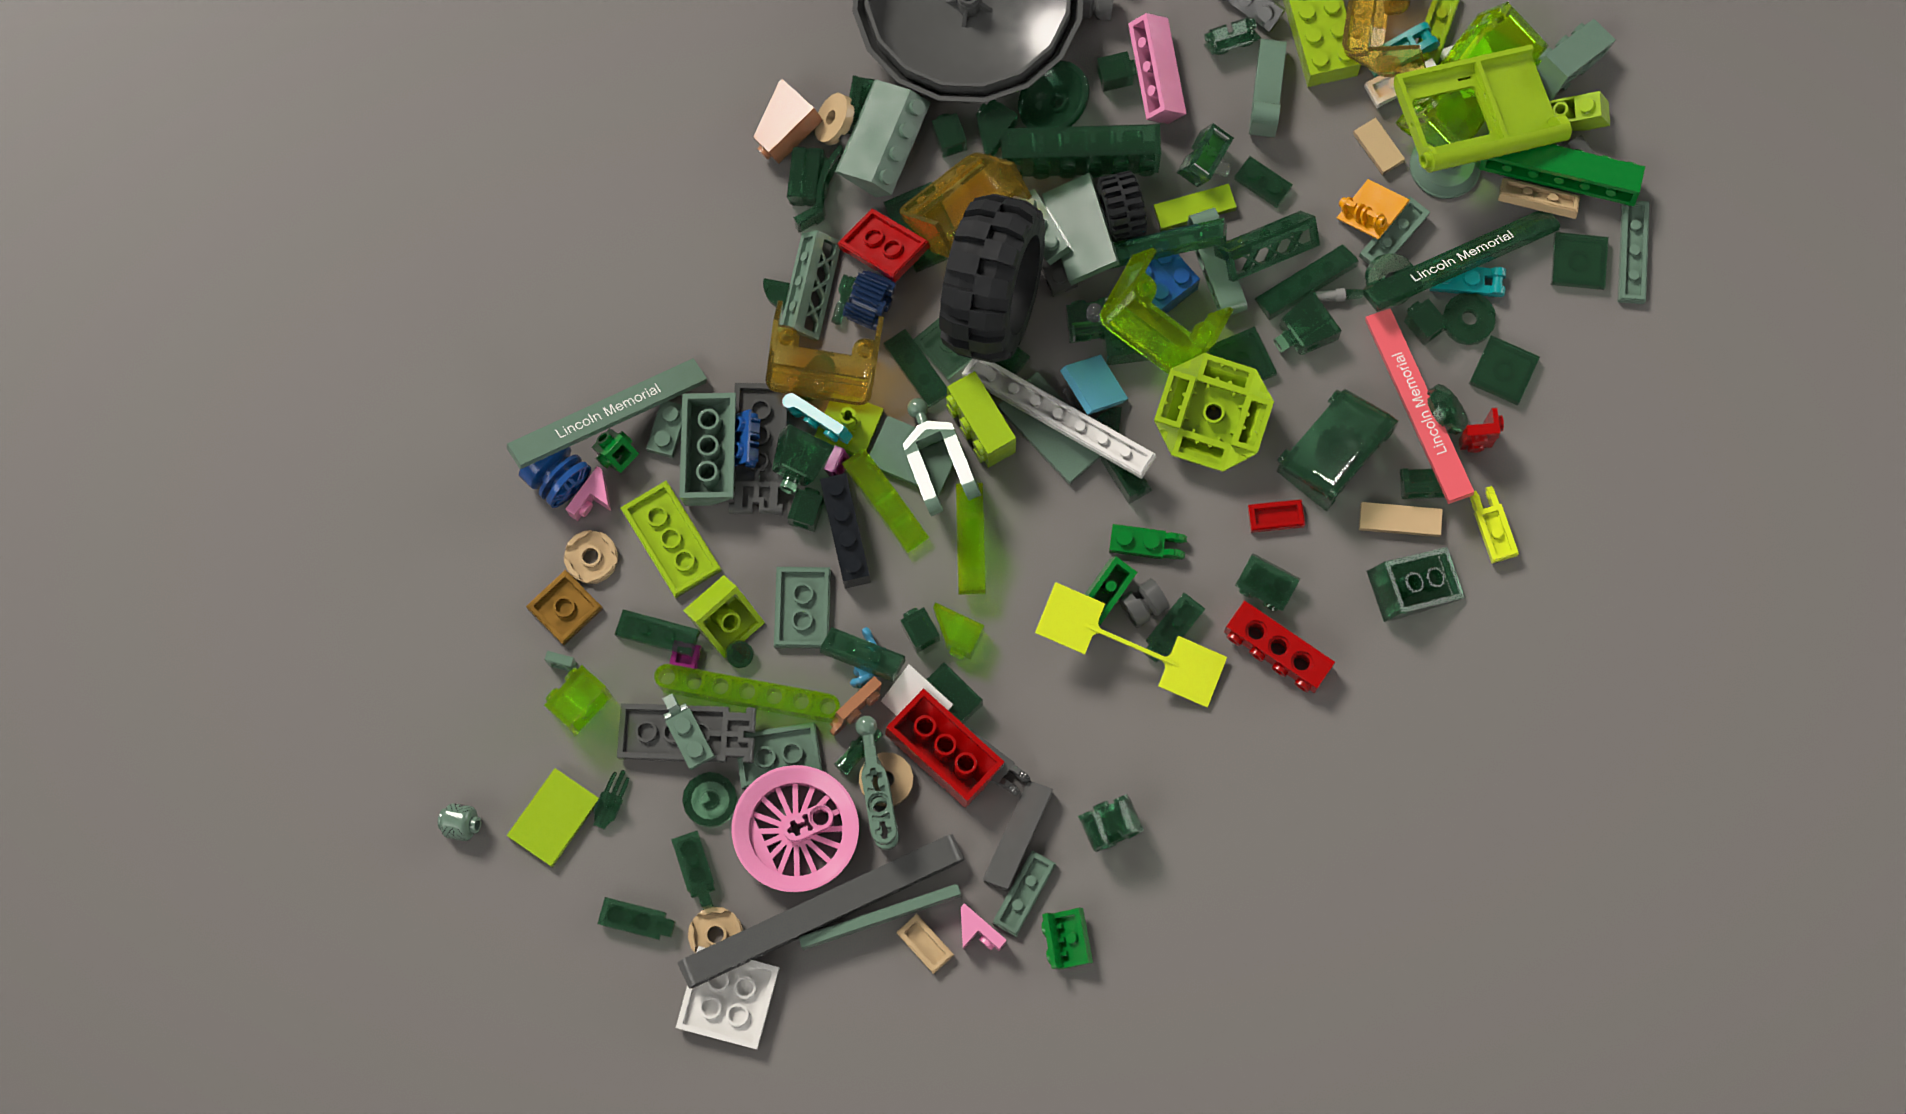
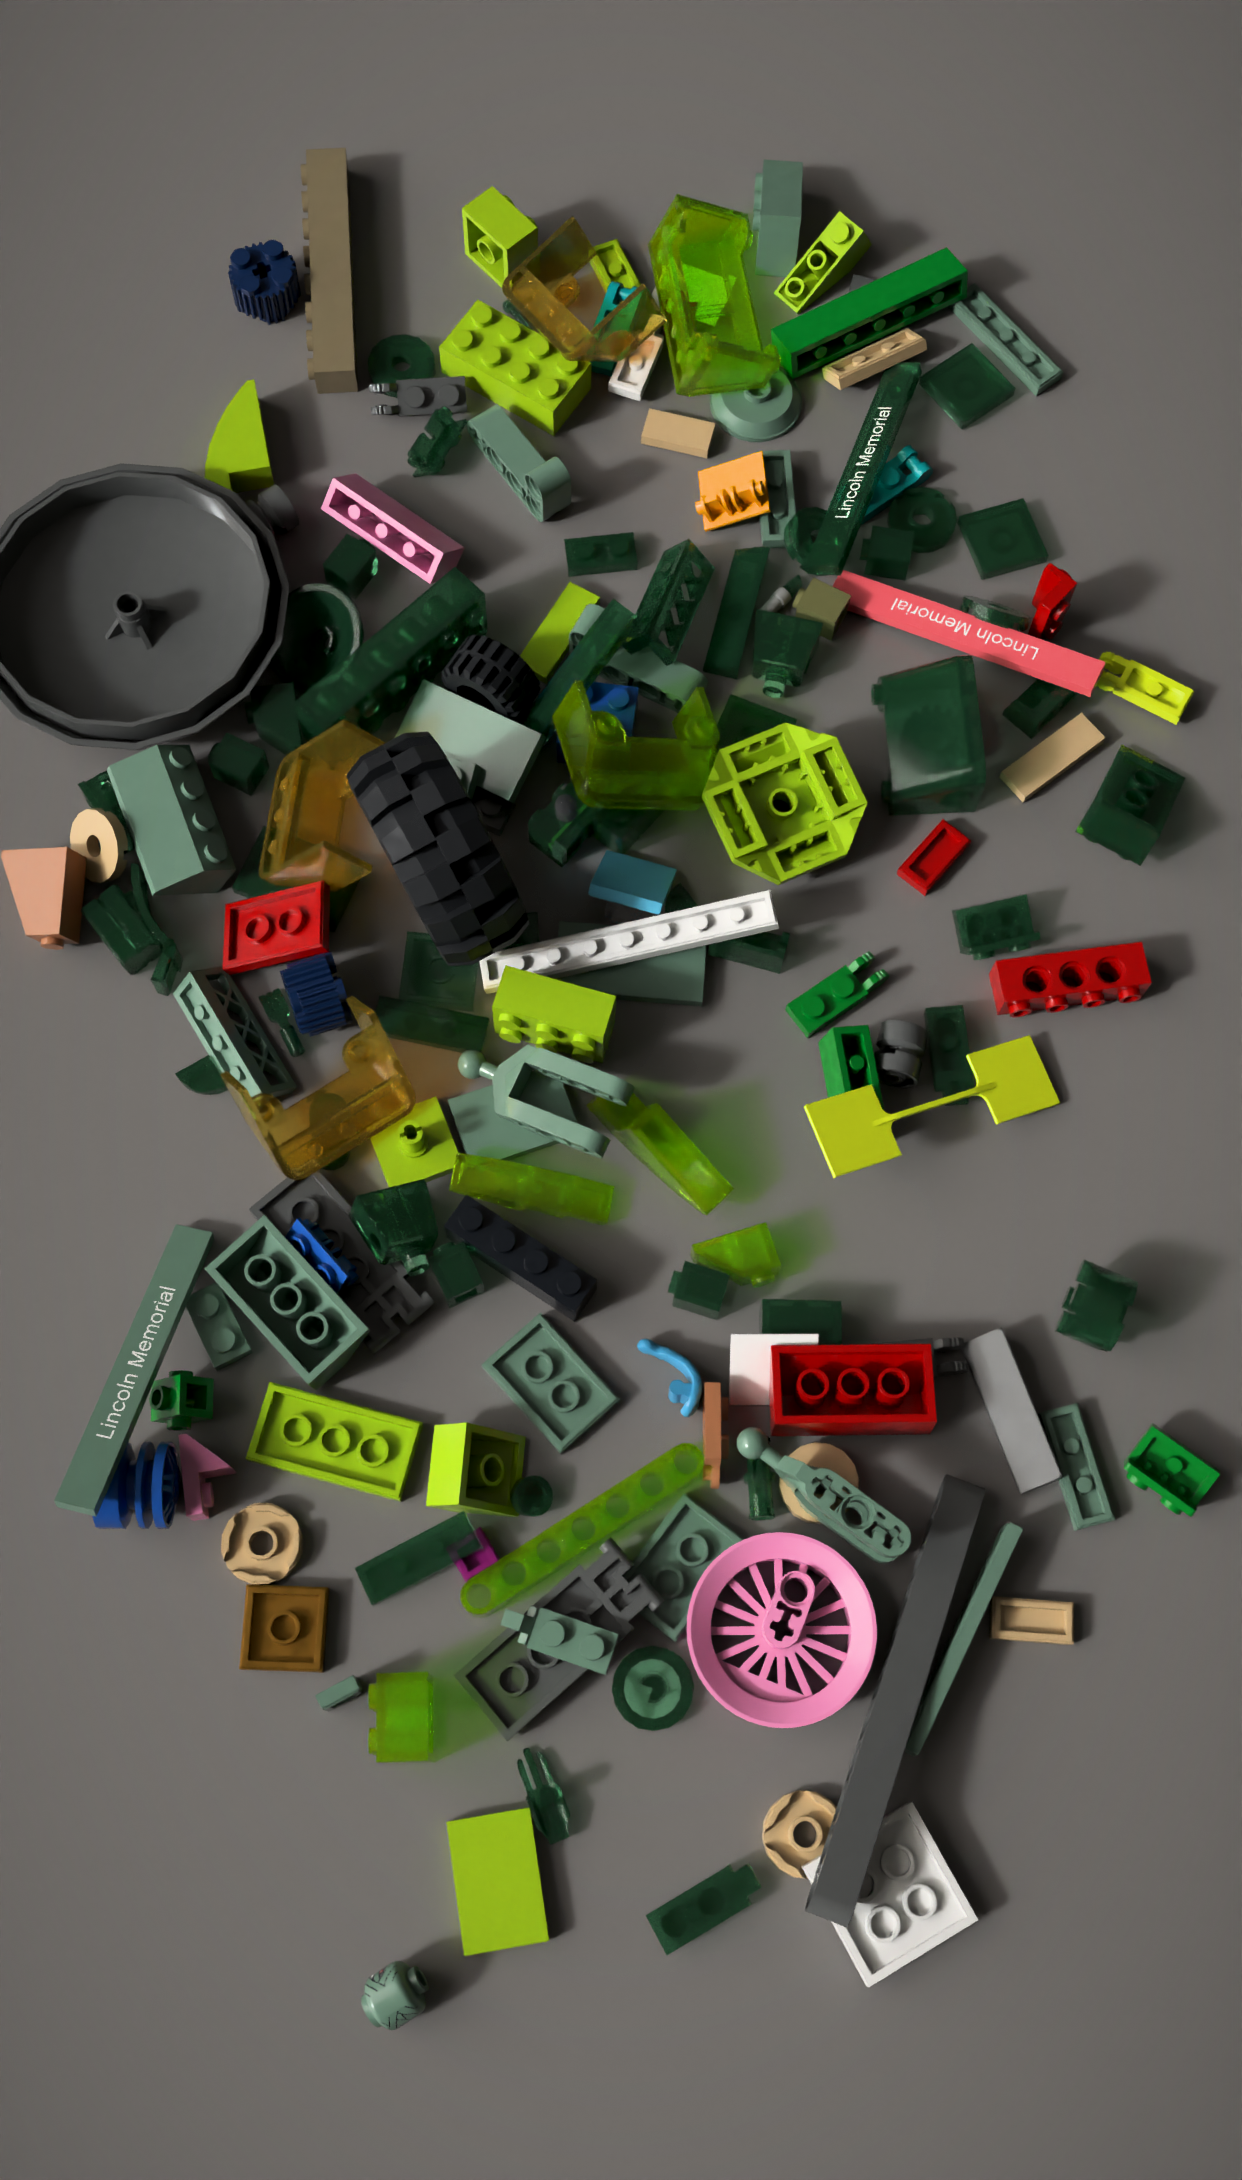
camera: 50 degrees left, 5 degrees down
clear green hinge [671,830,716,910] -> none
plate [782,393,853,444] -> none
clear green tile [820,627,905,682] -> none
magenta tile [824,445,850,476] -> none
bright pink slope [961,903,1007,951] -> none
clear green piece [1177,123,1234,187] -> none
lime piece [1394,44,1572,173] -> none
none -> olive brick [792,577,851,641]

